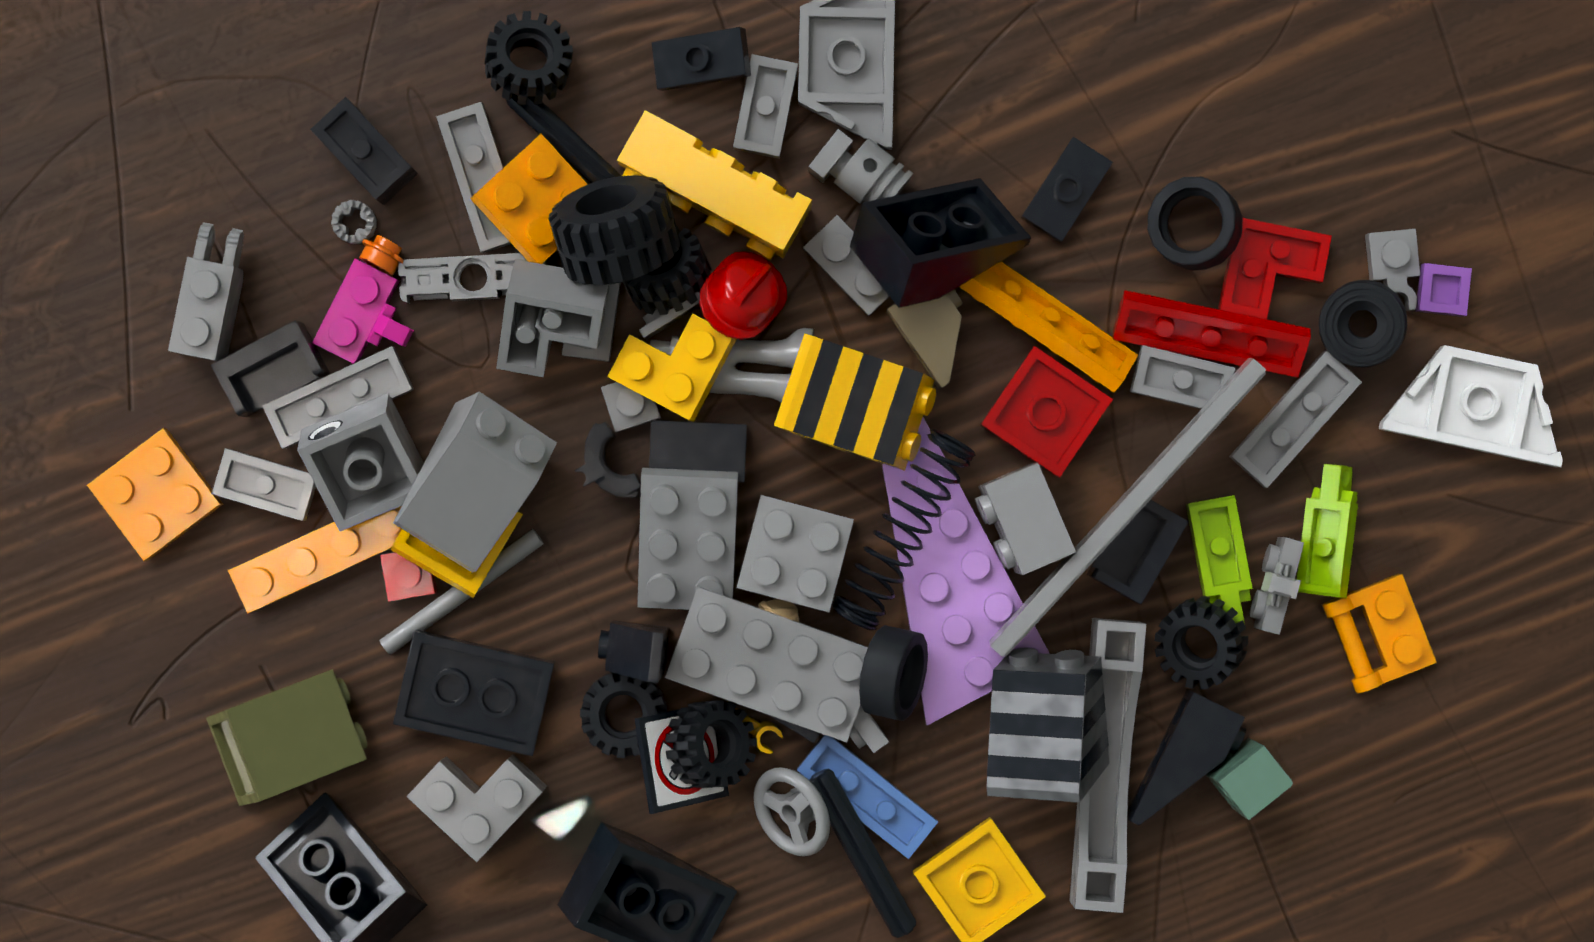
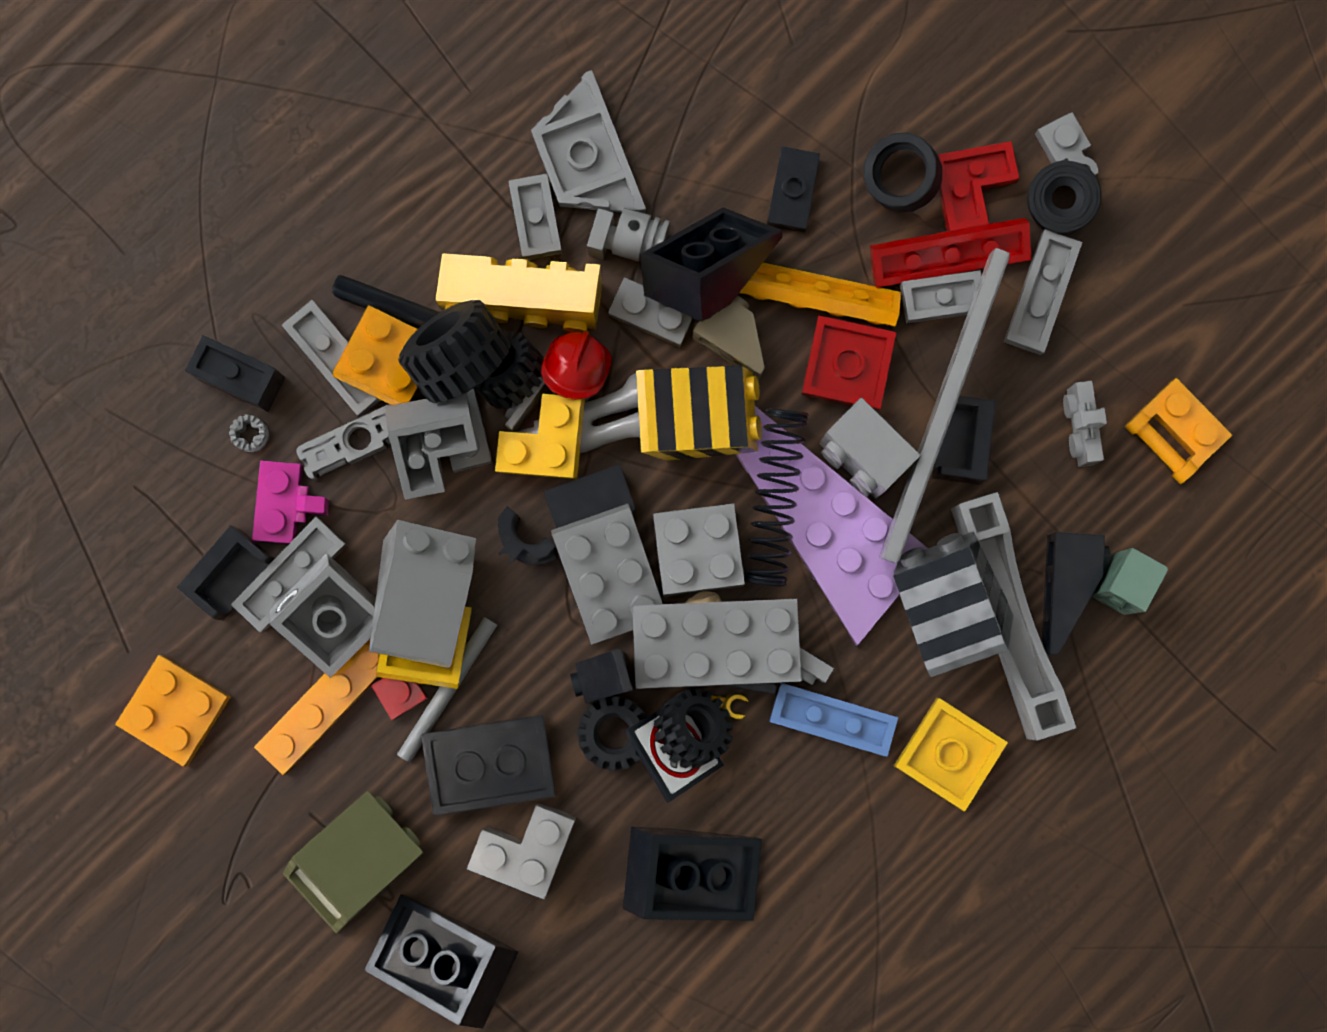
camera: 30 degrees left, 5 degrees down
light grey hinge [168,222,244,361] -> none
light grey plate [211,448,316,521] -> none
orange plate [359,235,404,276] -> none
black tyre [484,11,573,105] -> none
clear light blue slope [531,795,592,841] -> none
light grey plate [601,382,661,433] -> none
black plate [651,27,751,91] -> none
light grey piece [754,767,830,856] -> none
black axle [809,768,916,938] -> none
black tyre [859,625,928,721] -> none
black tyre [1154,596,1249,689] -> none
lime hinge [1186,495,1253,624] -> none
lime hinge [1297,464,1358,598] -> none
white wing [1379,345,1563,467] -> none
medium lavender plate [1415,263,1472,317] -> none

